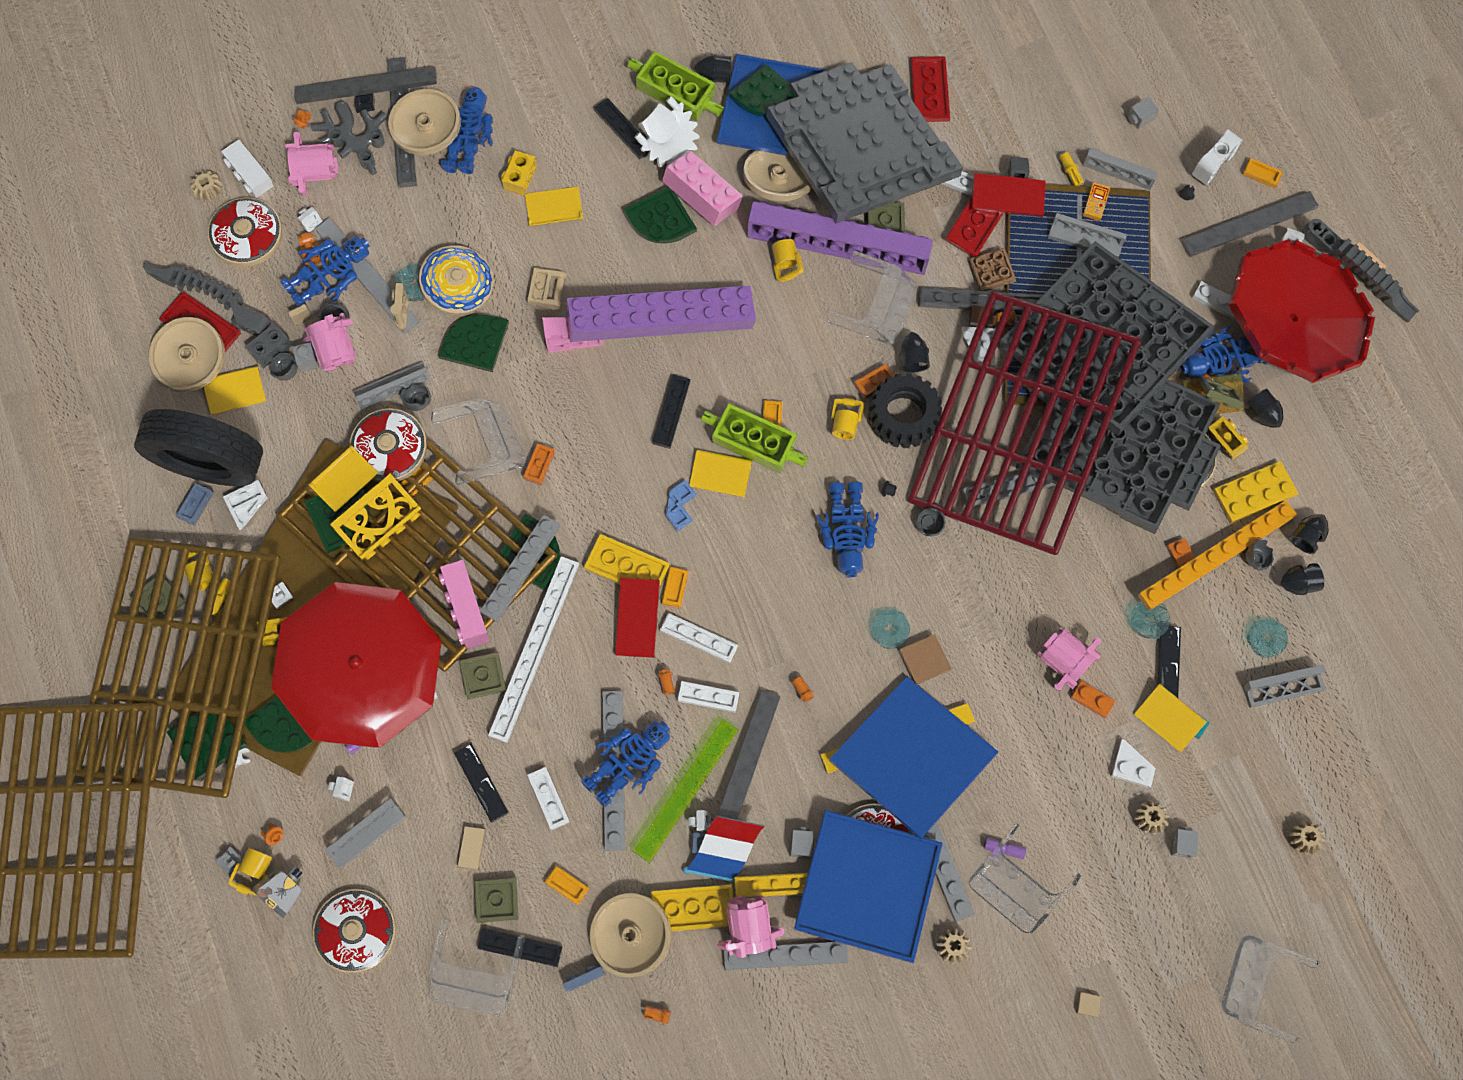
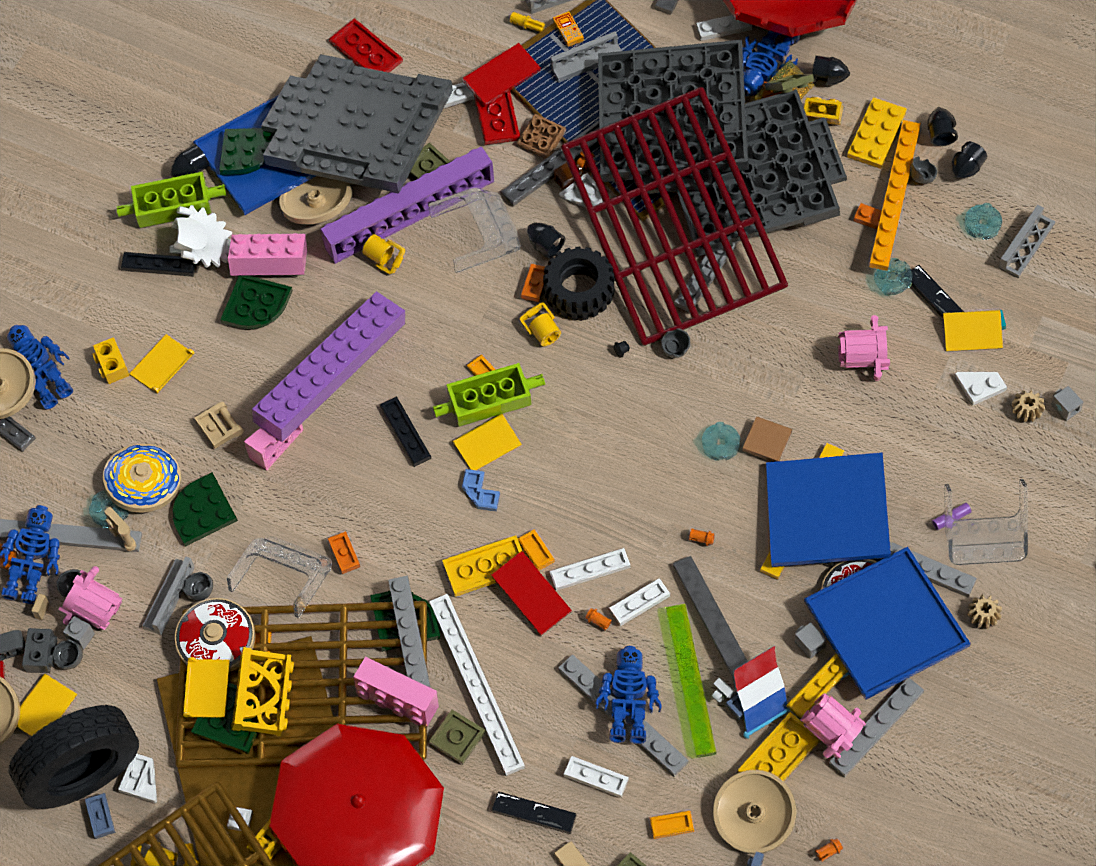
camera: 35 degrees left, 10 degrees down
blue piece [817,482,879,578] -> none
dark grey brick [1008,157,1030,179] -> none
orange plate [1071,680,1115,719] -> none

